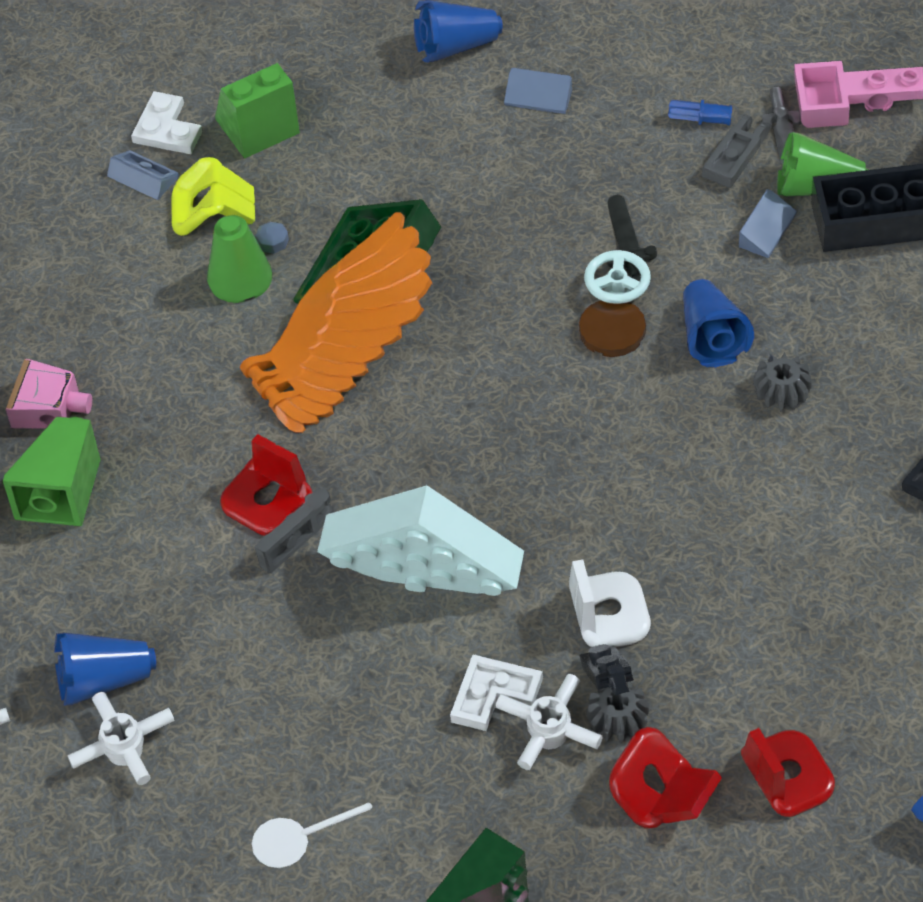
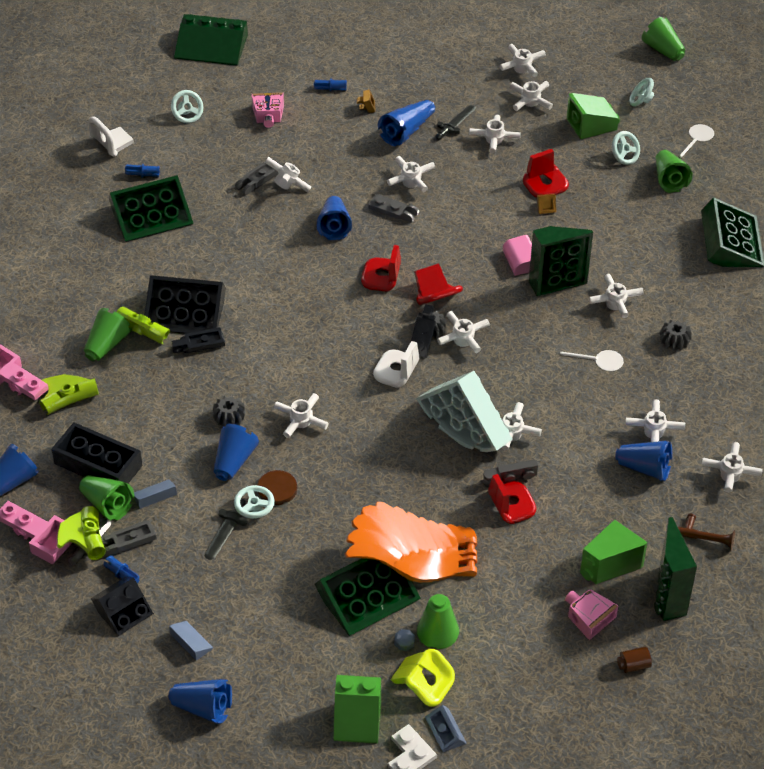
camera: 150 degrees left, 5 degrees down
white plate [450,655,543,731] -> none
none -> lime pin [57,506,106,560]
none -> black slope [91,577,154,636]
none -> white bar [274,393,329,438]
none -> white bar [501,402,542,450]

